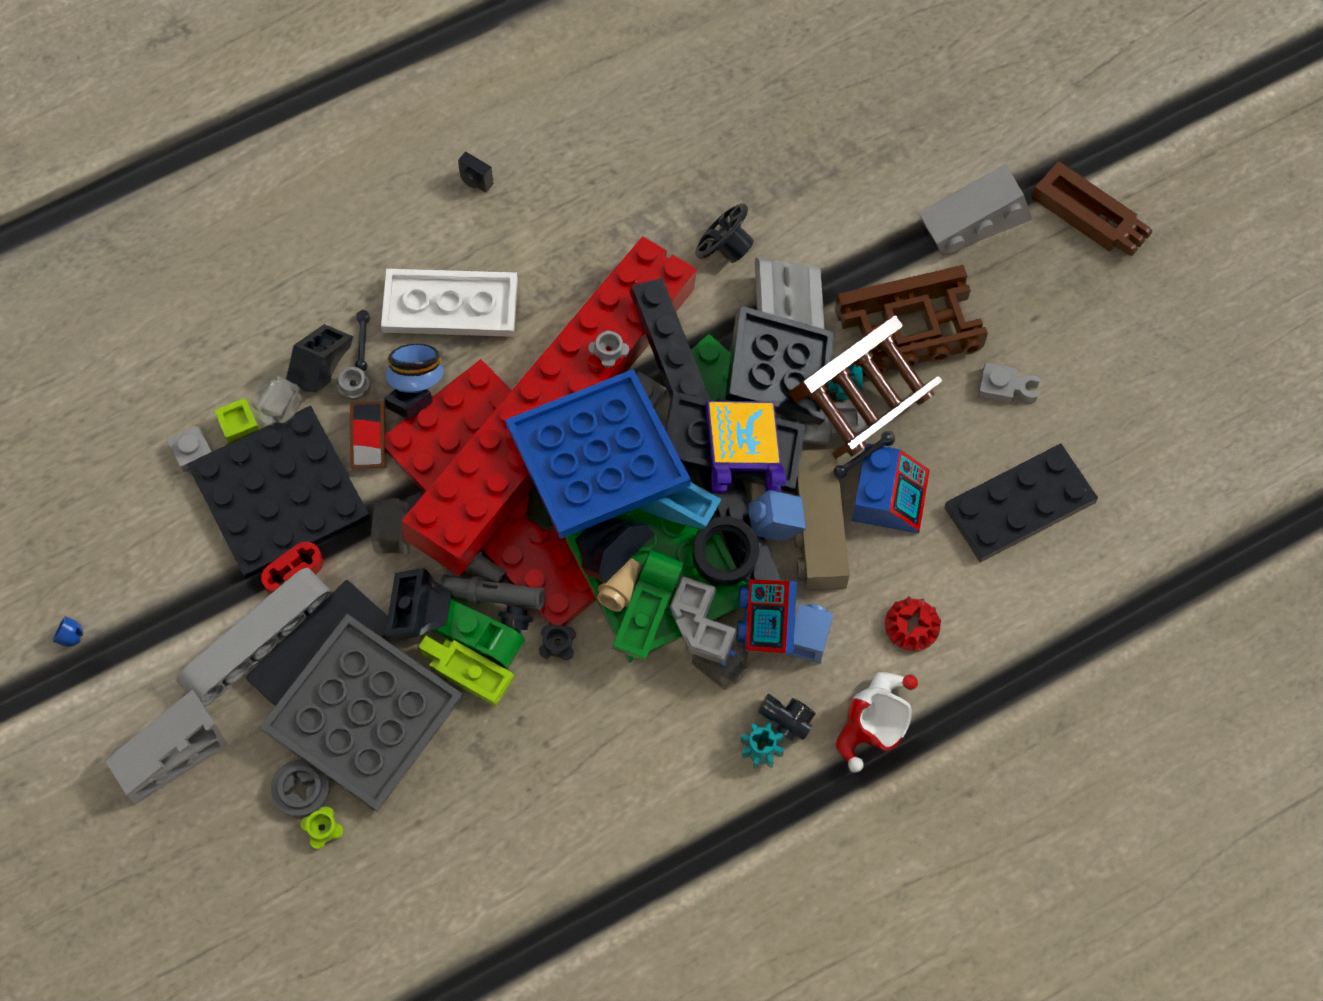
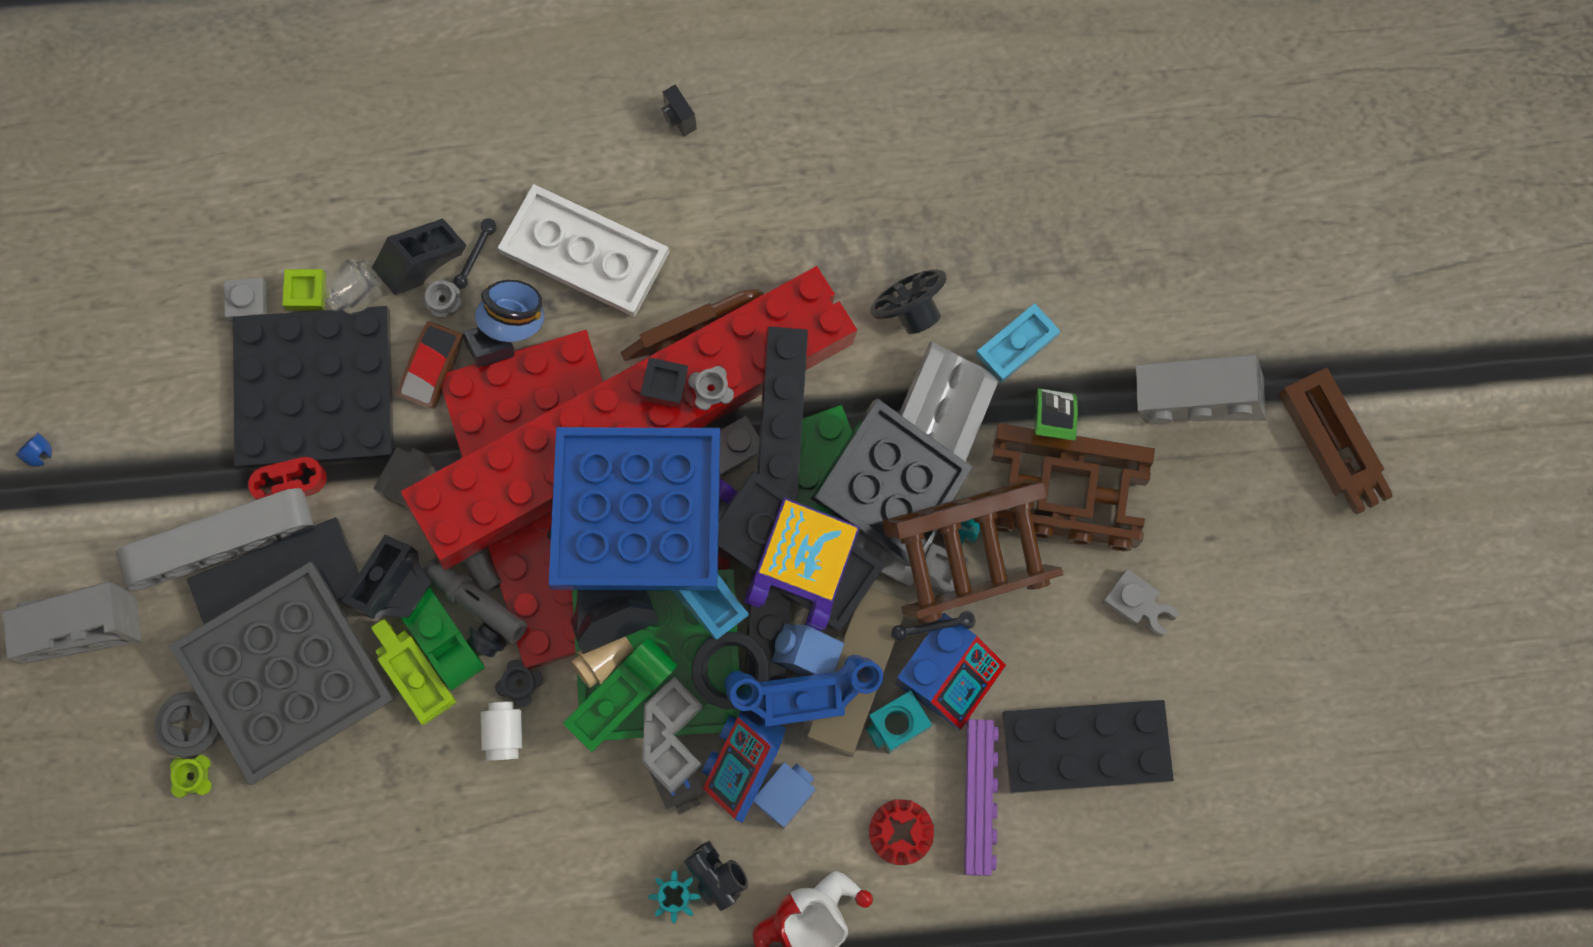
camera: 25 degrees right, 10 degrees up
none -> white brick [480,702,522,761]
none -> reddish brown plate [620,289,764,361]
none -> black plate [640,357,688,408]
none -> blue plate [725,655,883,727]
none -> teal brick [866,690,932,754]
none -> medium lavender piece [964,719,999,876]
none -> medium azure plate [976,303,1061,383]
none -> slope [1034,388,1078,441]

